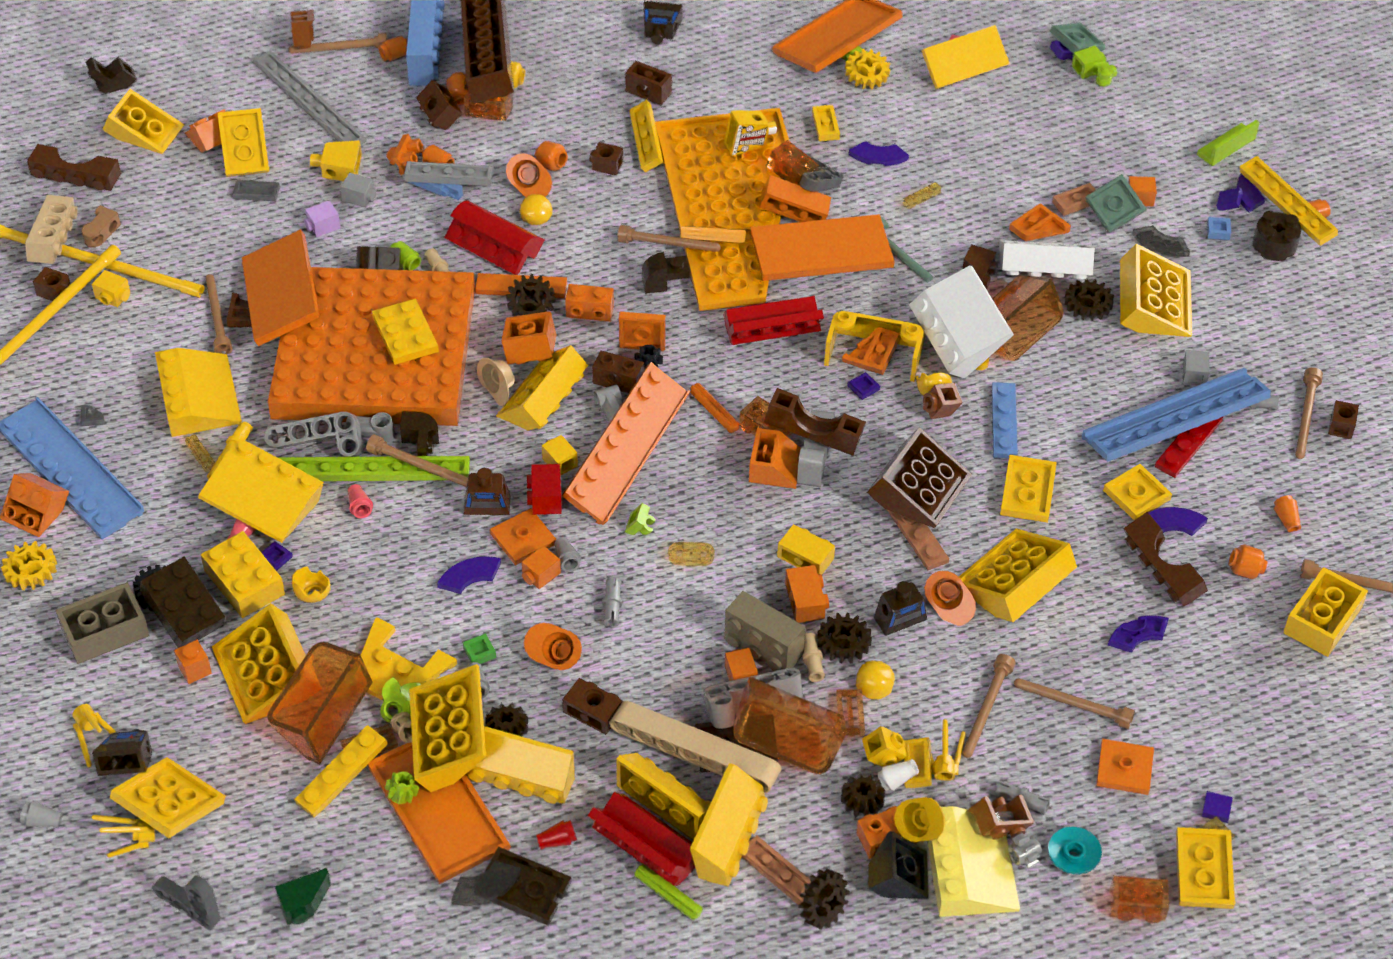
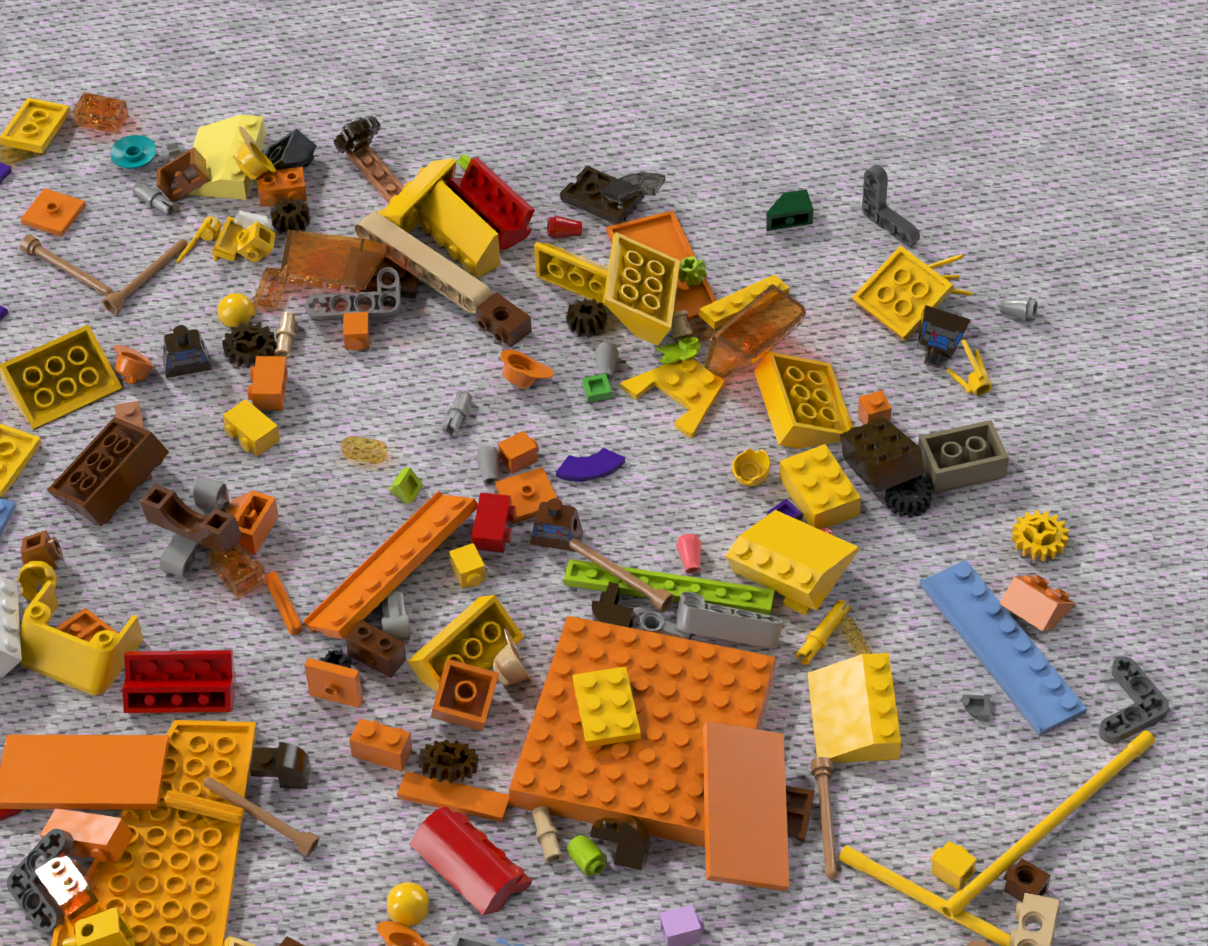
camera: 165 degrees left, 0 degrees up
dark tan brick [724,591,805,671] -> none
dark purple tile [848,372,880,400] -> none

